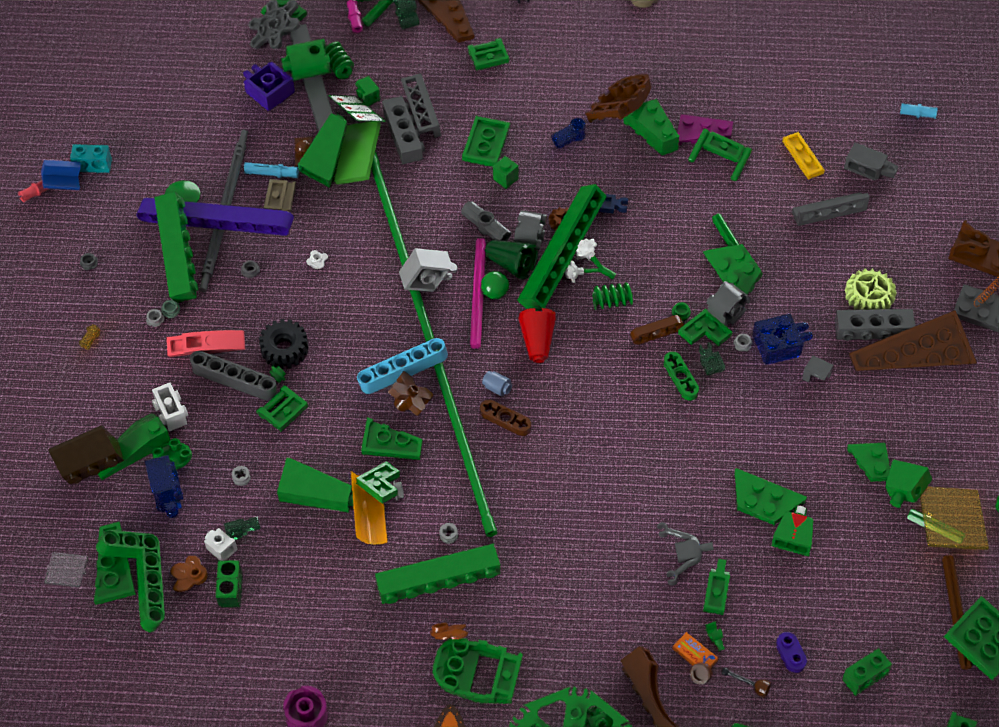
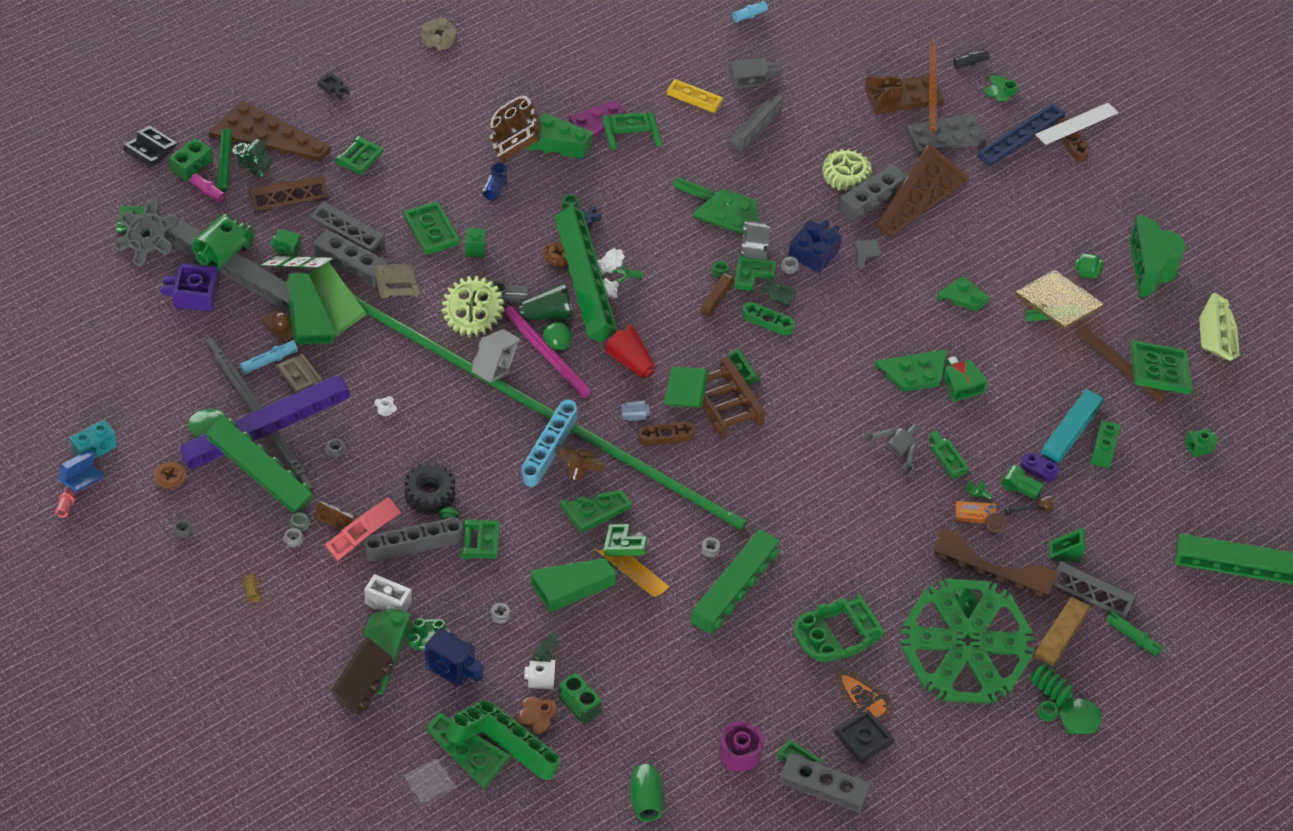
camera: 45 degrees left, 5 degrees down
dark orange plate [430,623,468,640] -> none
dark grey brick [514,210,547,250] -> none
green piece [592,282,633,310] -> none
green torso [886,459,932,508] -> none
none -> dark orange gear [154,462,187,490]
none -> reddish brown fence [248,175,328,211]
none -> reddish brown hinge [315,501,357,531]
none -> dark tan plate [374,264,419,298]
none -> yellowish green gear [442,276,505,338]
none -> green plate [561,194,580,210]
none -> green piece [629,764,665,822]
none -> green tile [664,367,709,408]
none -> reddish brown fence [702,356,765,439]
none -> green slope [727,348,761,385]
none -> green piece [1001,465,1044,500]
none -> teal beam [1041,389,1104,464]

